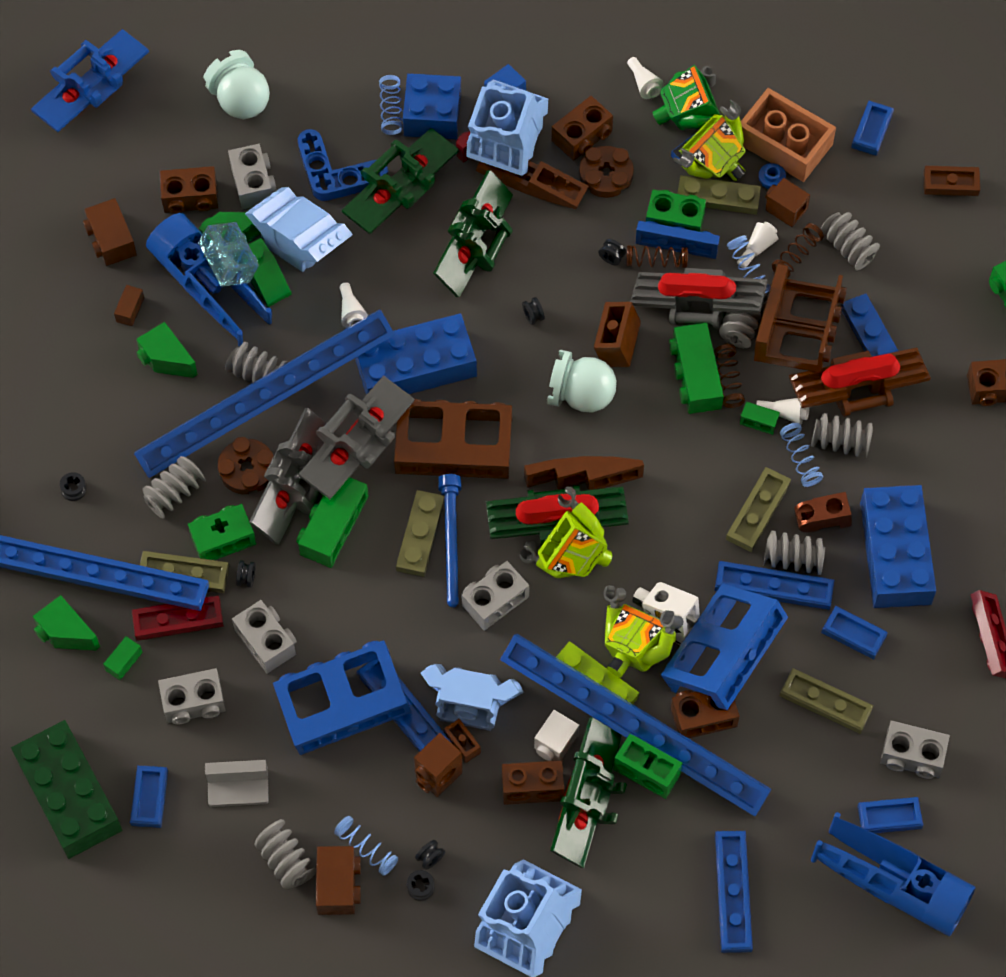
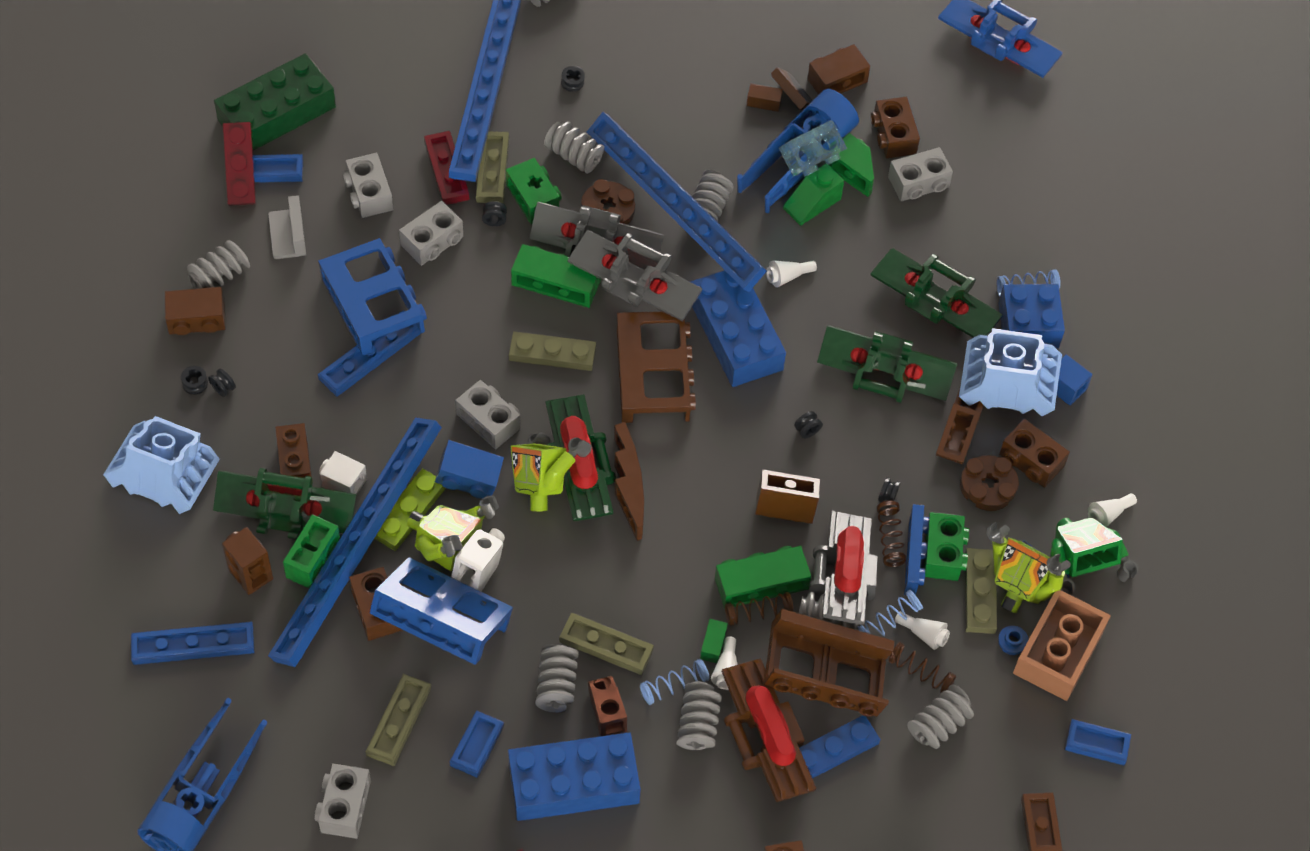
camera: 80 degrees right, 5 degrees down
green slope [33,595,100,651] -> none
green piece [103,636,143,680] -> none
green slope [136,322,198,378] -> none
light aqua tile [203,50,270,120] -> none
light blue slope [245,187,353,272] -> none
blue beam [298,129,388,201] -> none
light blue piece [334,816,398,876] -> none
reddish brown brick [414,733,463,797] -> none
light blue slope [421,664,524,731] -> none
blue piece [438,474,461,608] -> none
reddish brown piece [444,719,481,763] -> none
light aqua tile [547,350,617,412] -> none
blue tile [714,561,834,610] -> none
reddish brown brick [765,178,810,227] -> none
blue tile [857,797,923,834] -> none
none -> reddish brown brick [222,527,273,595]
none -> dark red plate [223,122,256,206]
none -> blue brick [435,440,504,498]
none -> reddish brown tile [771,67,813,111]

